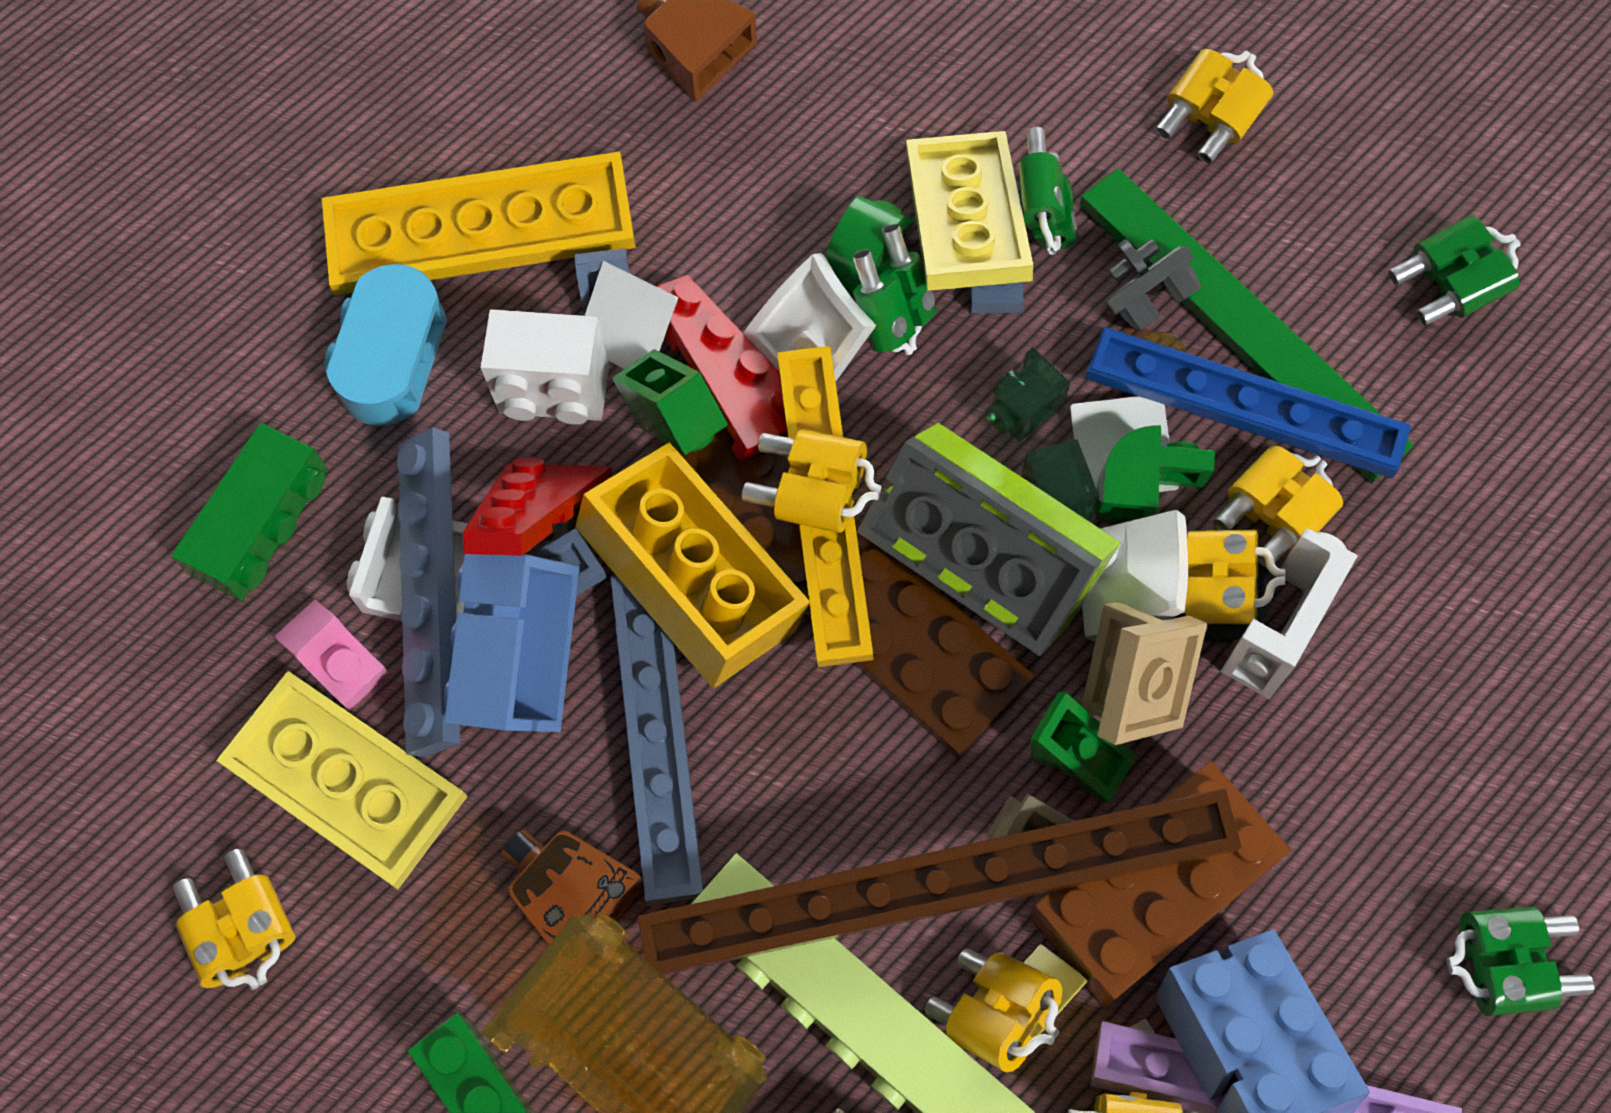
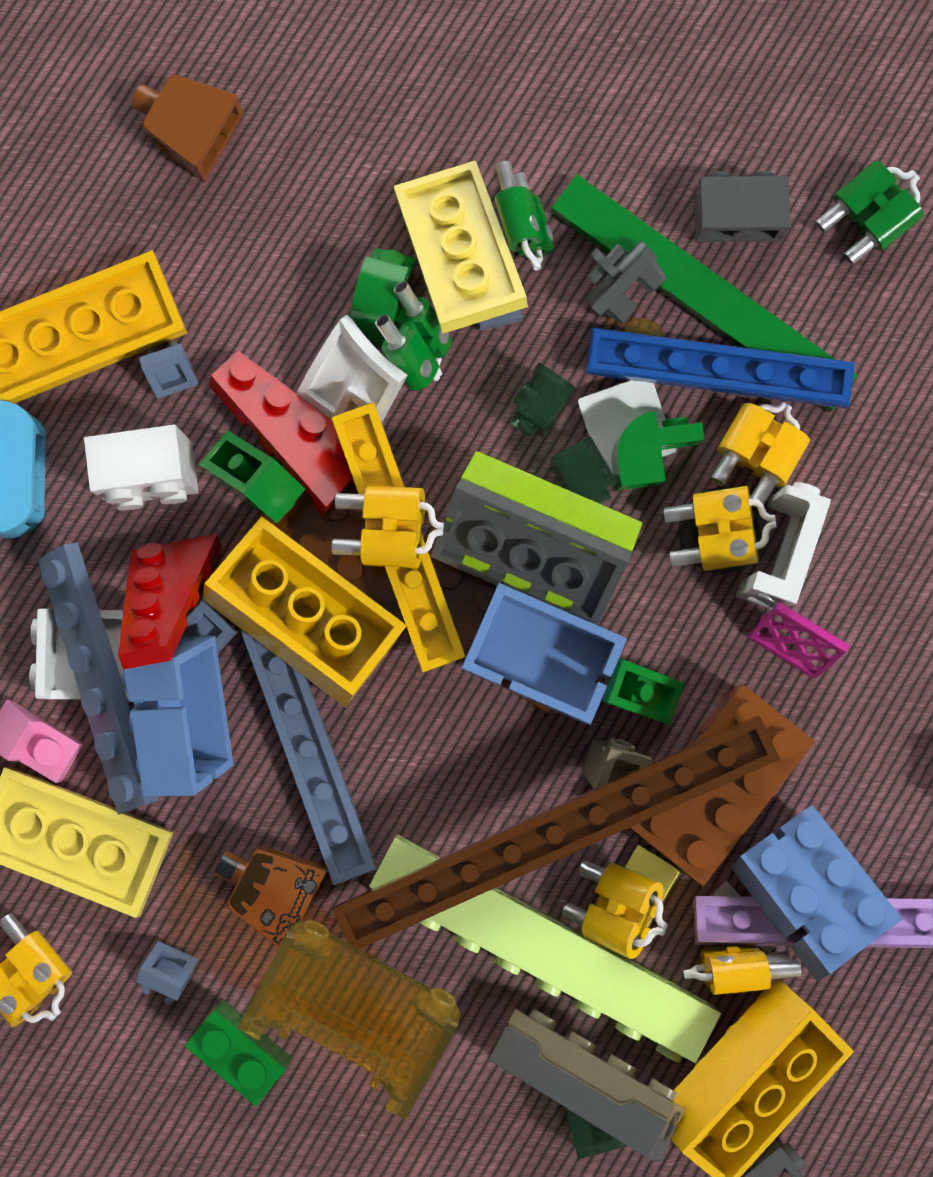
camera: 15 degrees left, 15 degrees up
white sticker [585,261,678,369] -> none
white plate [1082,510,1188,643] -> none
tan bracket [1082,602,1208,745] -> none
yellow piece [1156,49,1274,164] -> none
none -> sand blue tile [136,941,199,1005]
none -> medium blue piece [462,583,627,725]
none -> dark grey brick [694,171,790,242]
none -> dark pink window [747,602,850,679]

